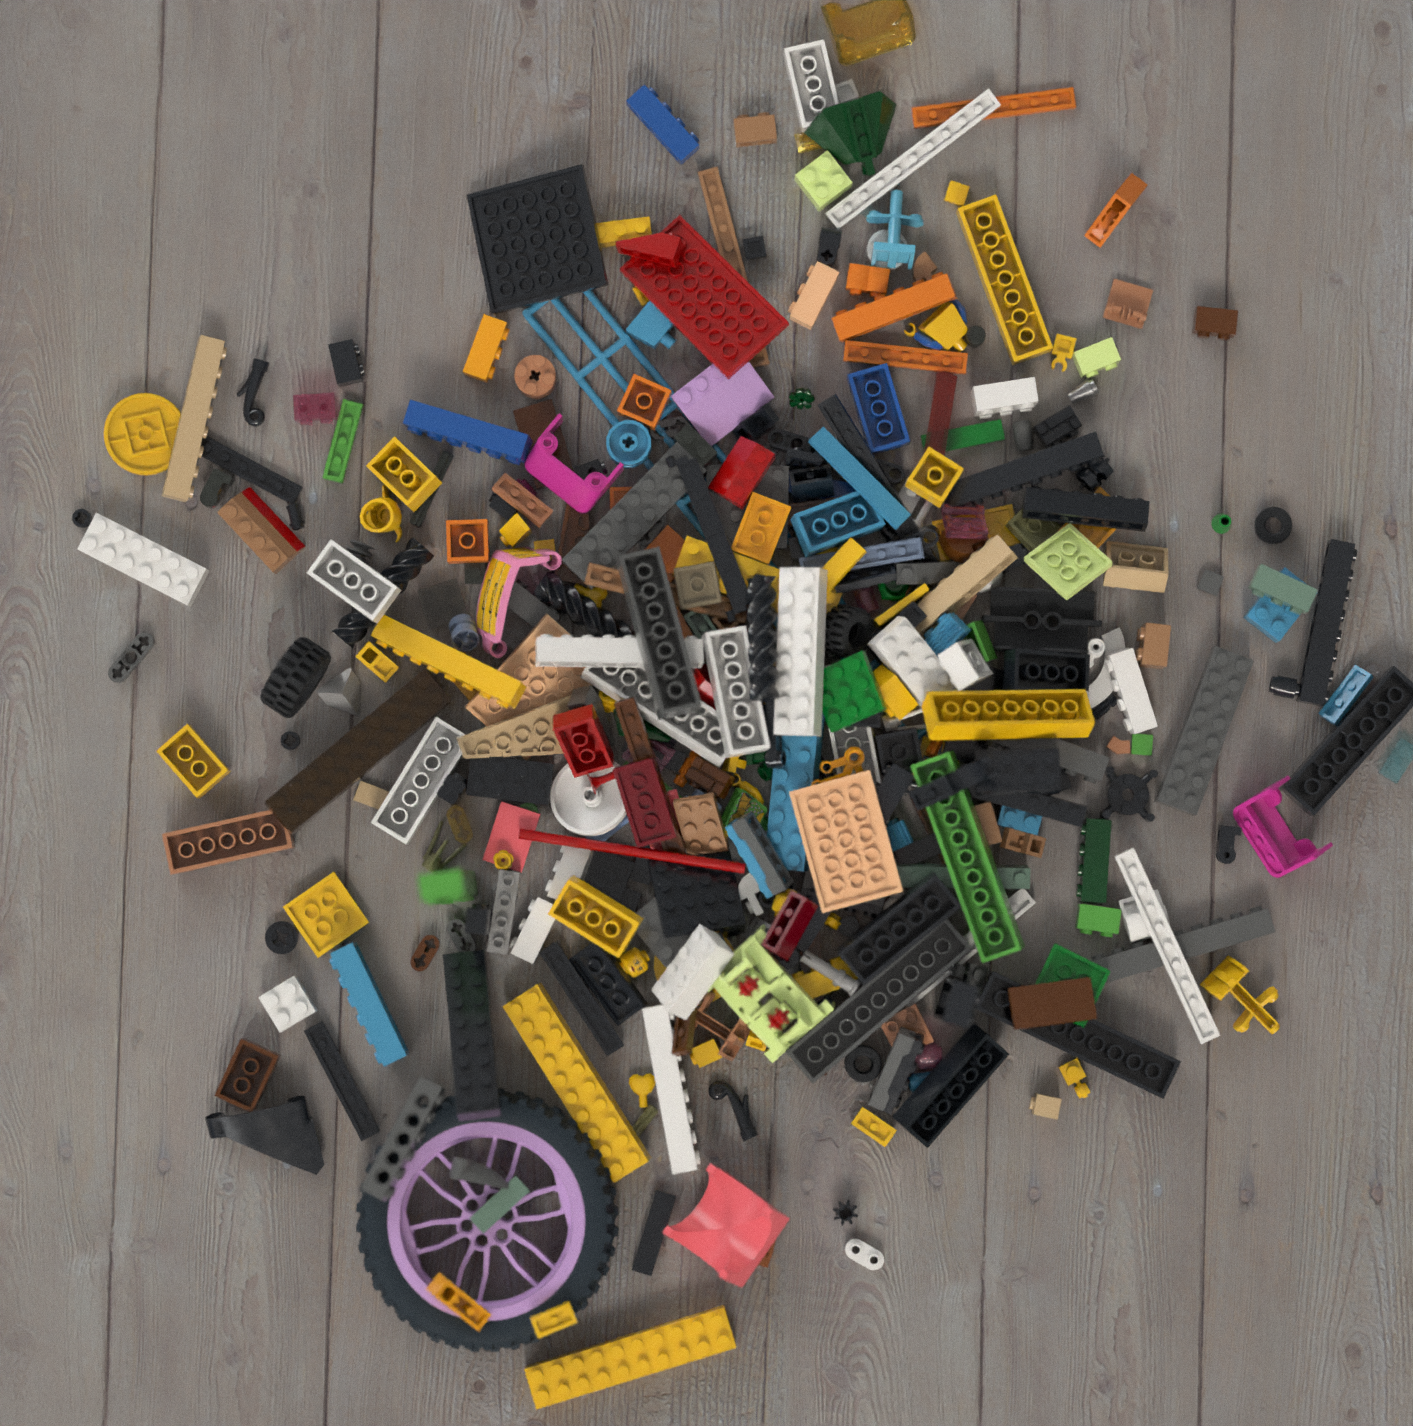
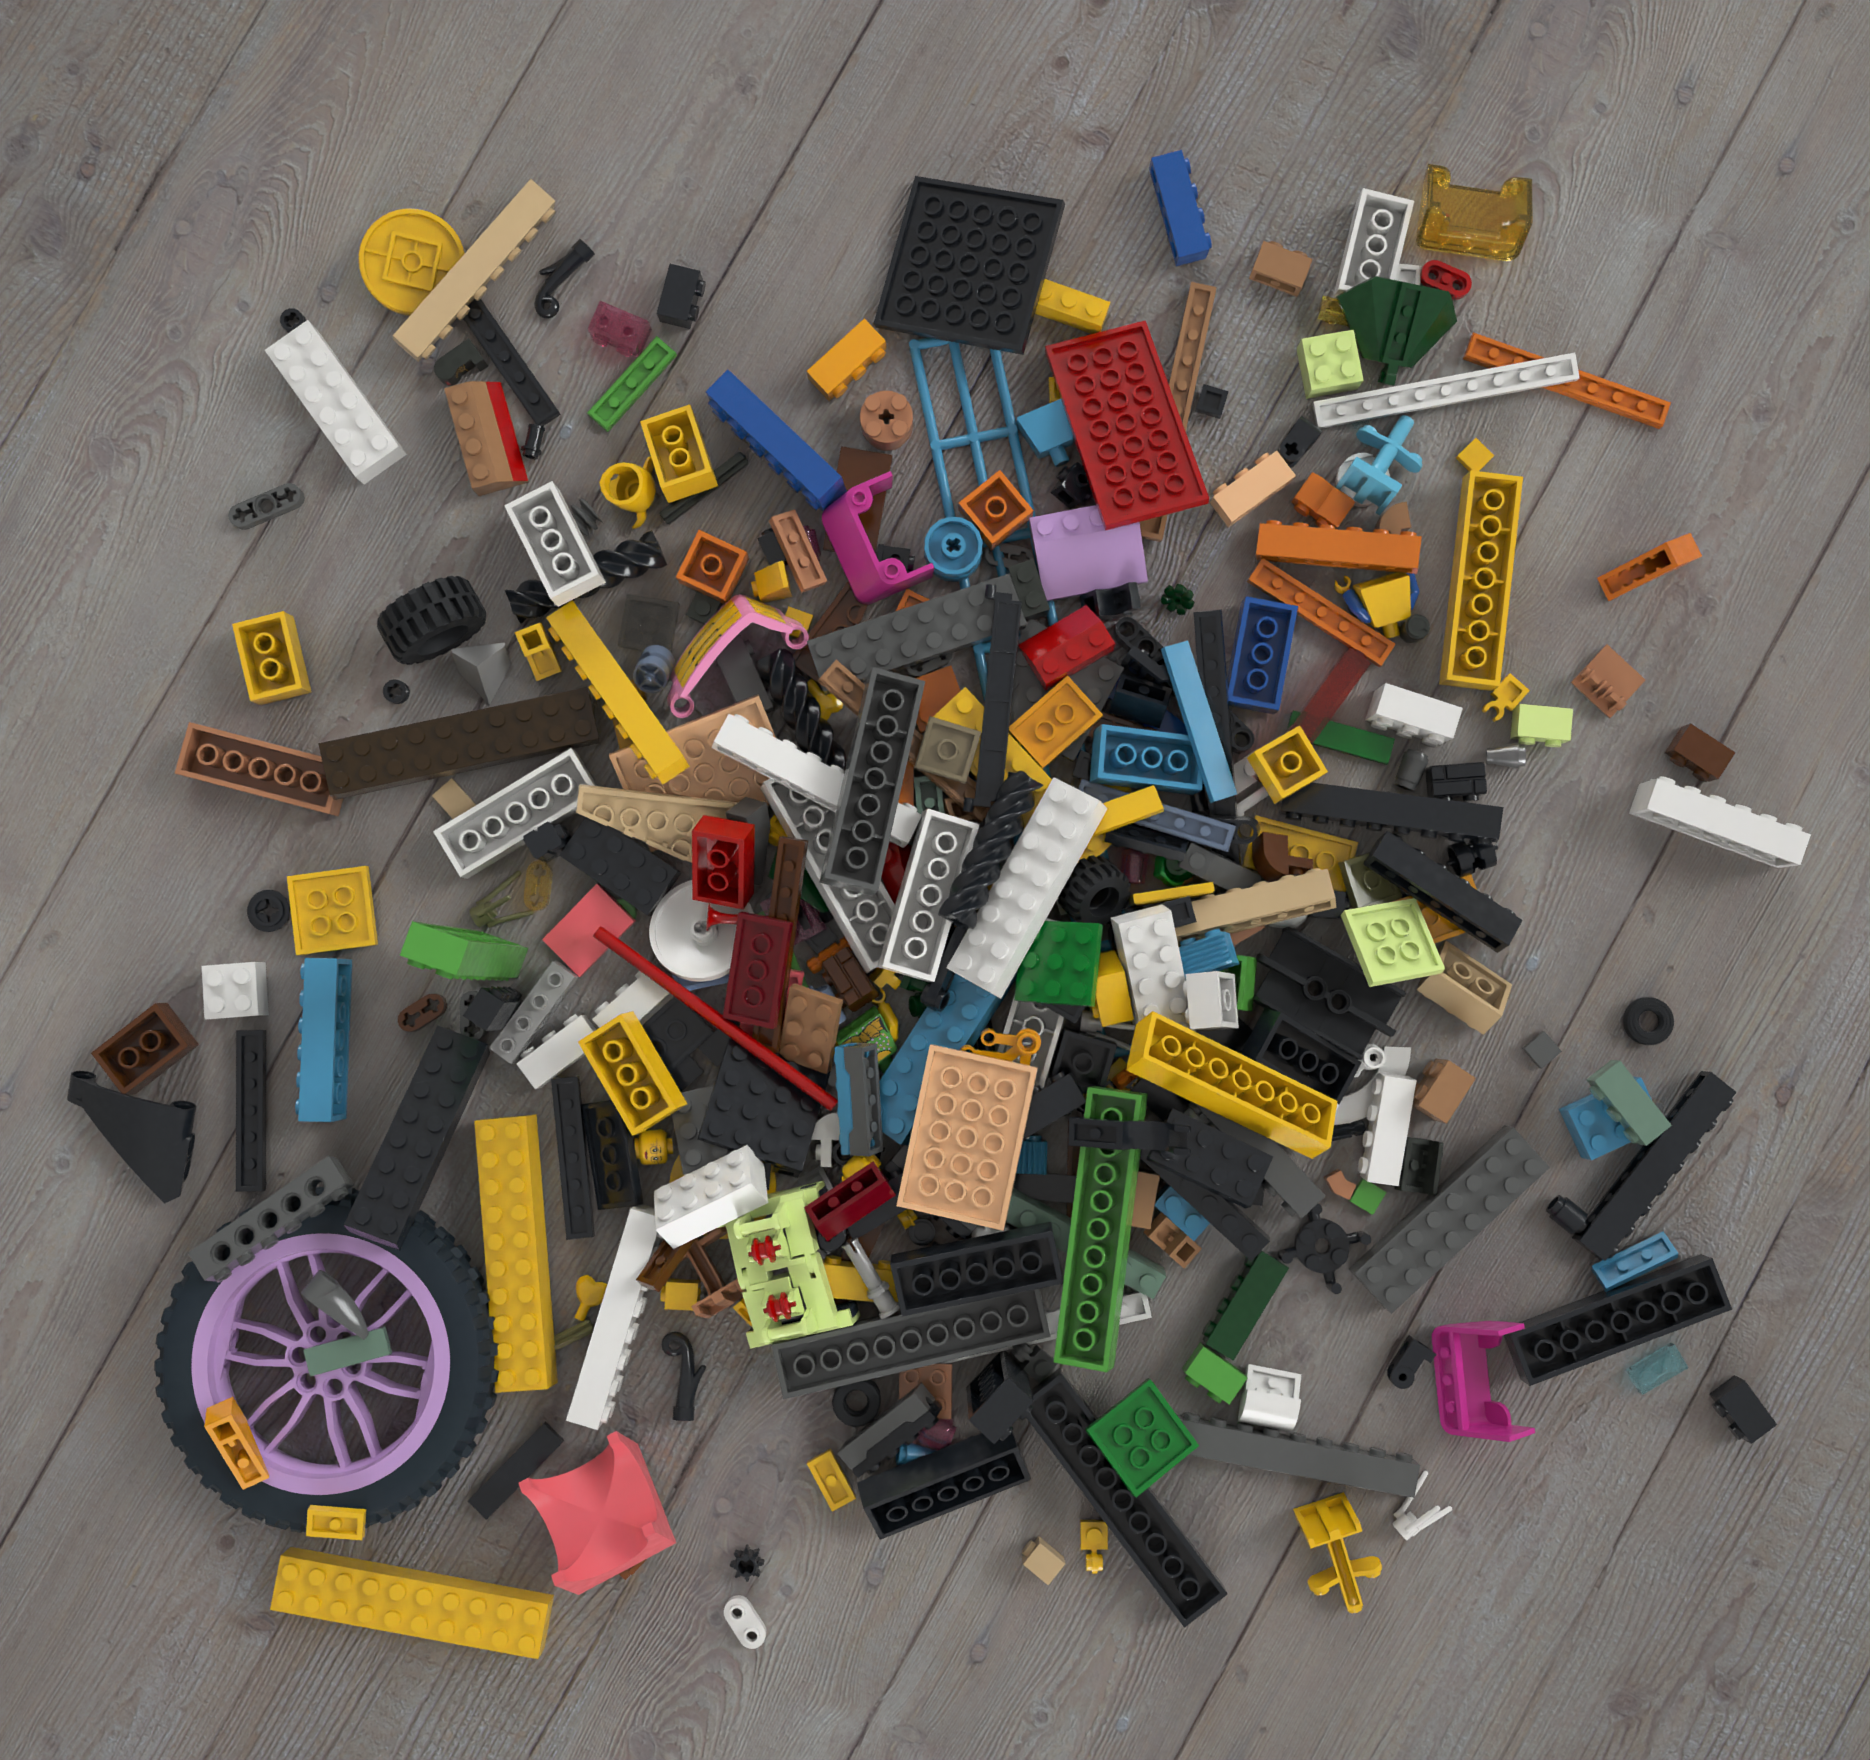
camera: 30 degrees right, 0 degrees up
yellow plate [493,850,514,870] -> none
red slope [615,233,684,268] -> none
clear pink plate [941,504,988,539] -> none
reddish brown tile [1007,977,1097,1030] -> none
white plate [1114,847,1220,1044] -> none
green cone [1211,513,1232,534] -> none
none -> black brick [1050,462,1092,509]
none -> white plant [1392,1471,1452,1540]
none -> pearl dark grey bracket [1394,1137,1444,1196]
none -> red plate [1420,260,1472,300]
none -> white brick [1629,776,1811,868]

